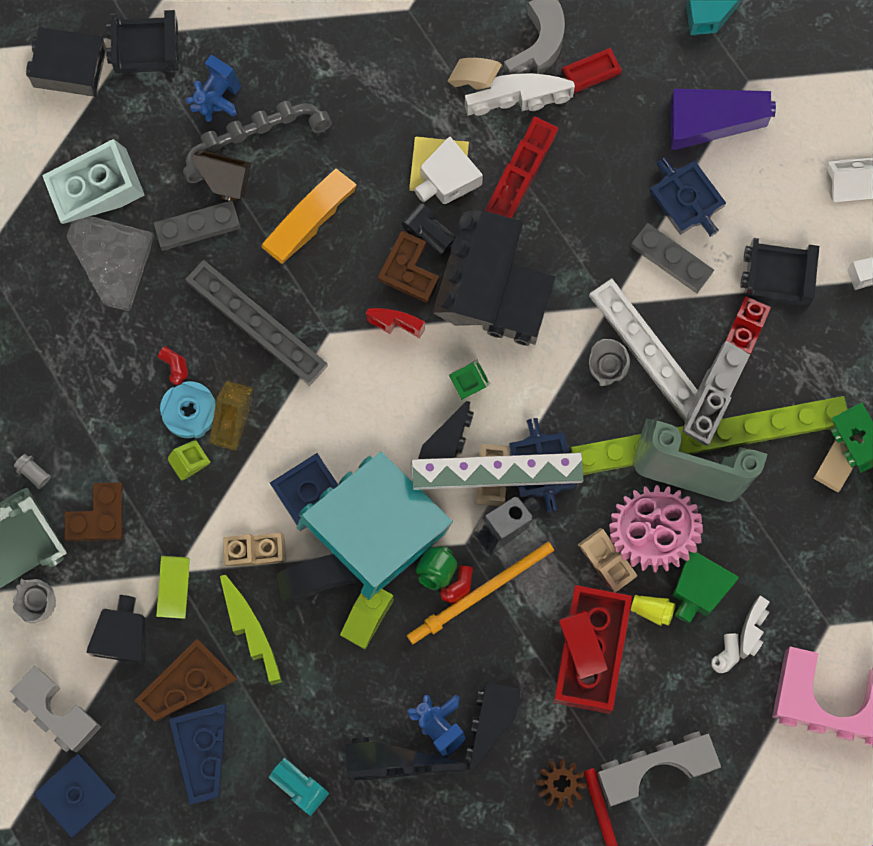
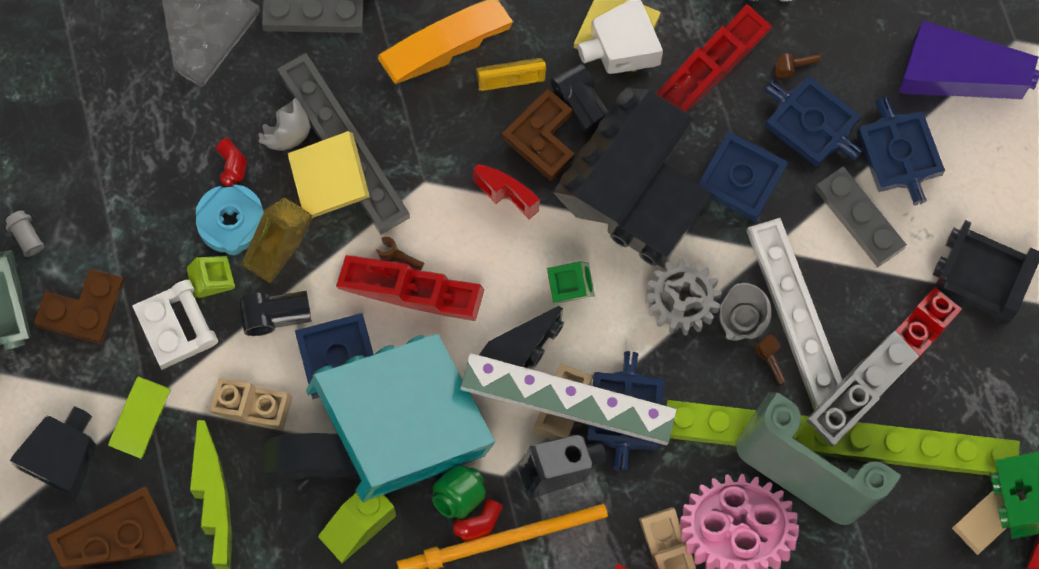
camera: 15 degrees right, 5 degrees down
none -> white plate [132,280,218,370]
none -> black piece [239,290,312,336]
none -> light grey hair [258,98,311,151]
none -> light yellow tile [288,131,370,219]
none -> red slope [336,255,485,321]
none -> reddish brown hand [376,237,425,270]
none -> yellow slope [476,58,546,91]
none -> light grey gear [645,259,722,335]
none -> dark blue plate [698,131,788,222]
none -> reddish brown hand [755,334,786,385]
none -> dark blue plate [764,75,863,168]
none -> reddish brown hand [775,53,820,78]

